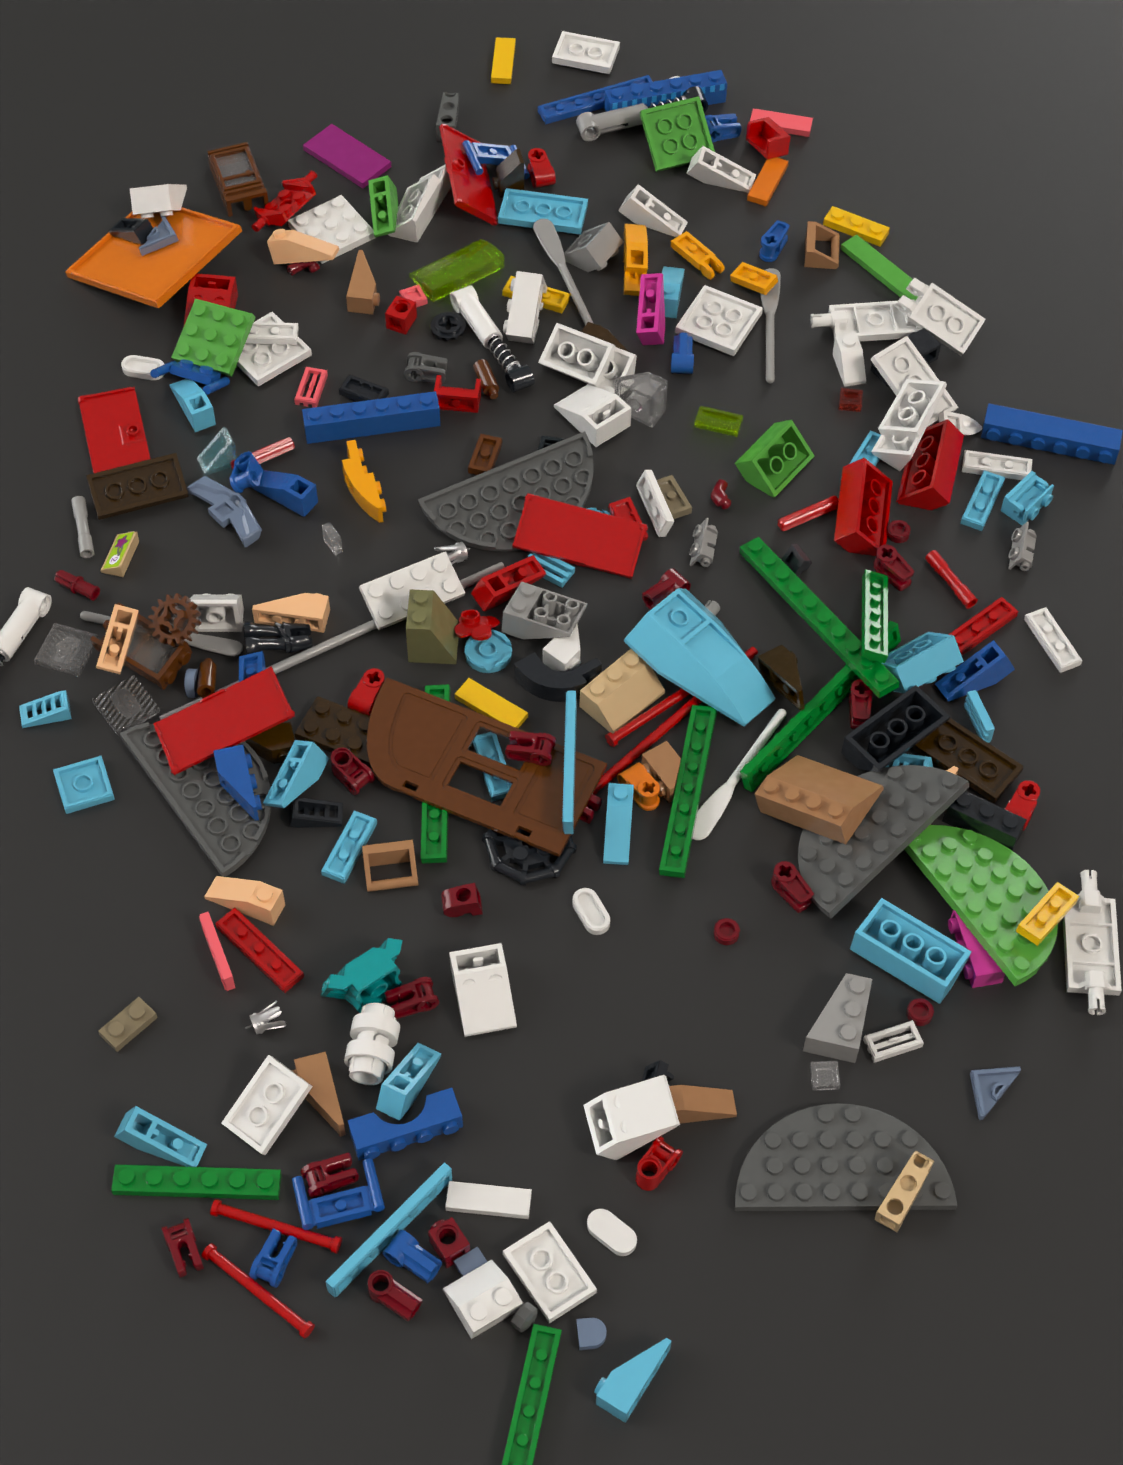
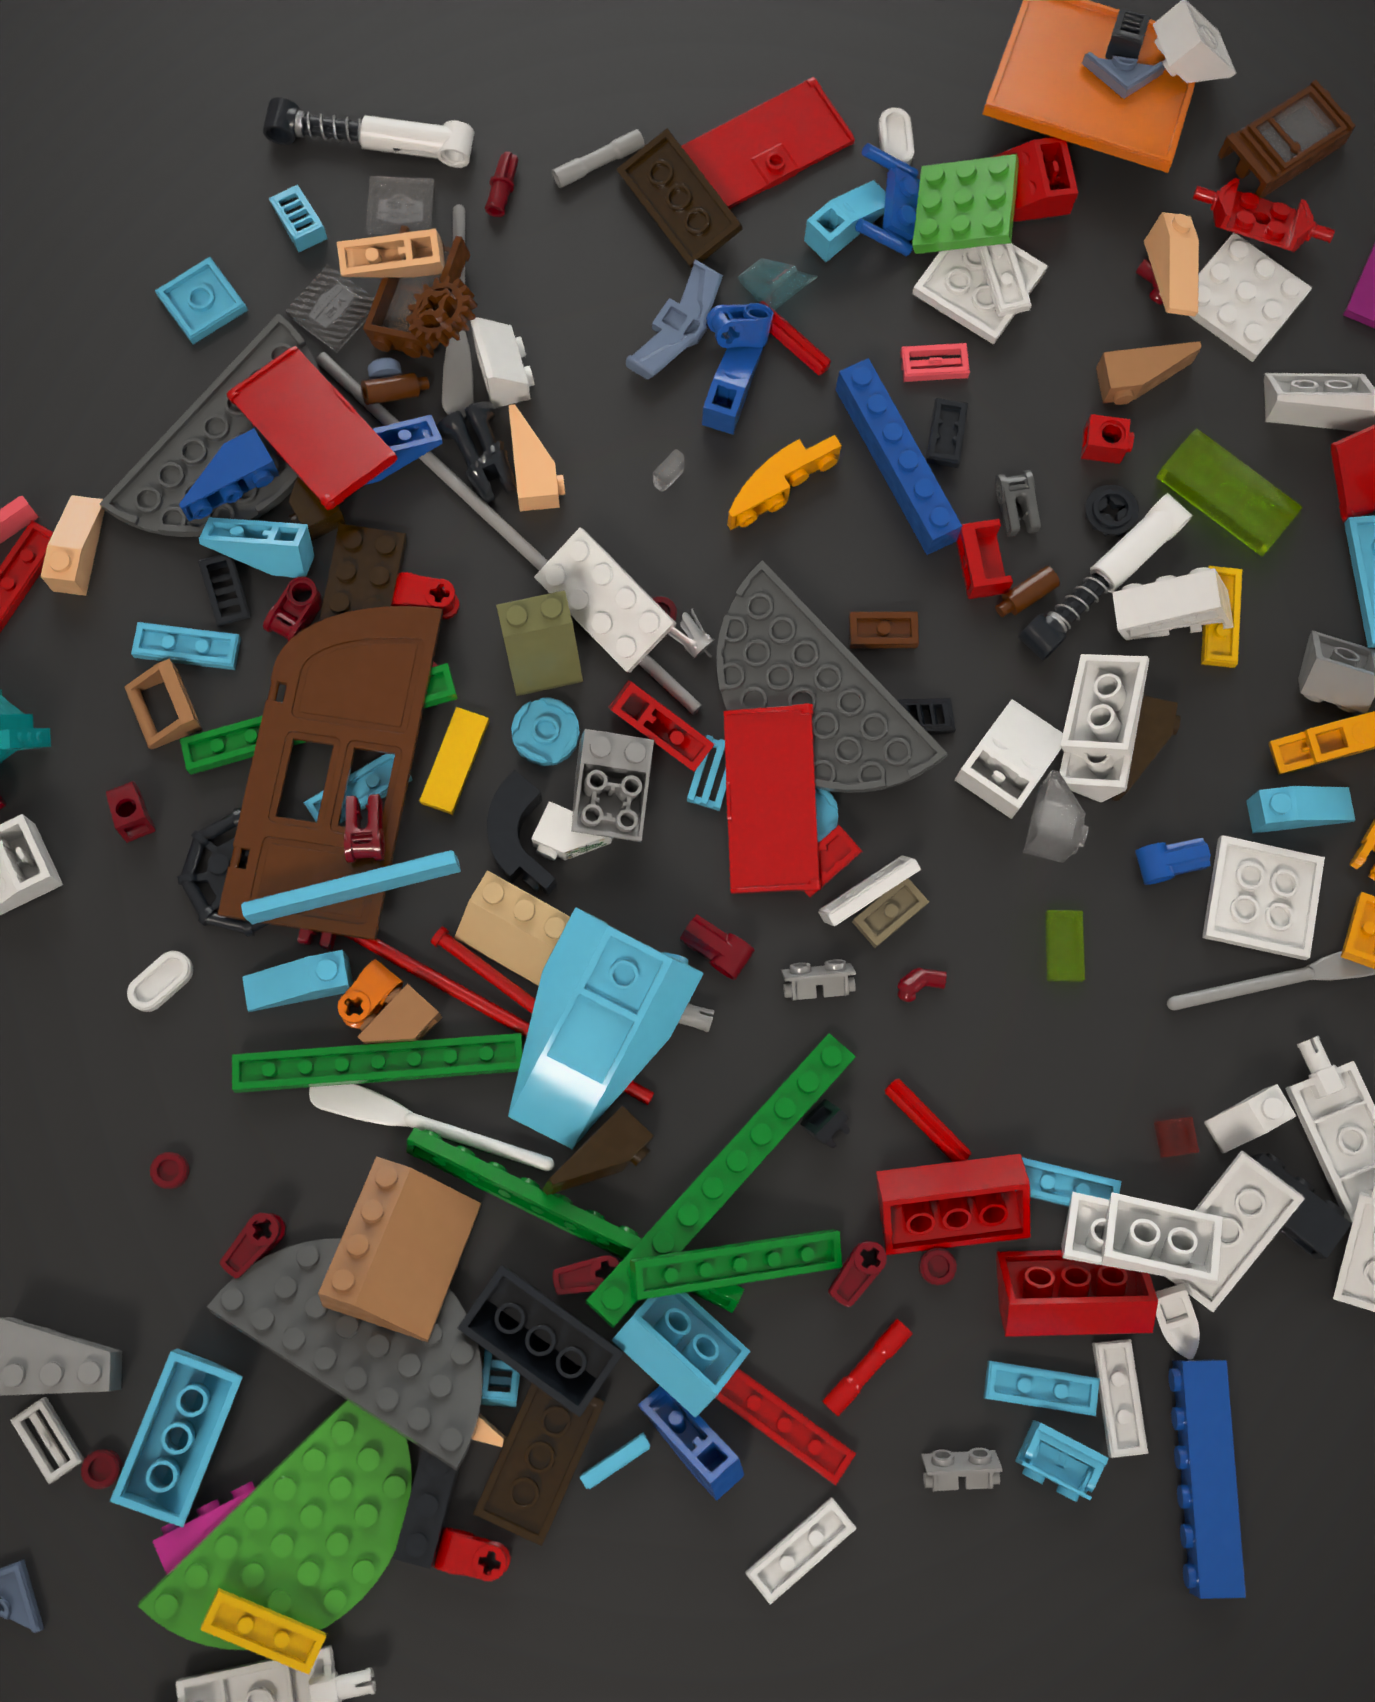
camera: 70 degrees right, 20 degrees up
slope [101,531,139,577] -> none
bright green slope [368,175,398,237] -> none
coral tile [399,284,428,308] -> none
red plate [454,609,500,641] -> none
light grey piece [533,219,594,325] -> none
dark pink slope [636,273,665,345] -> none
bright green slope [734,420,814,497] -> none

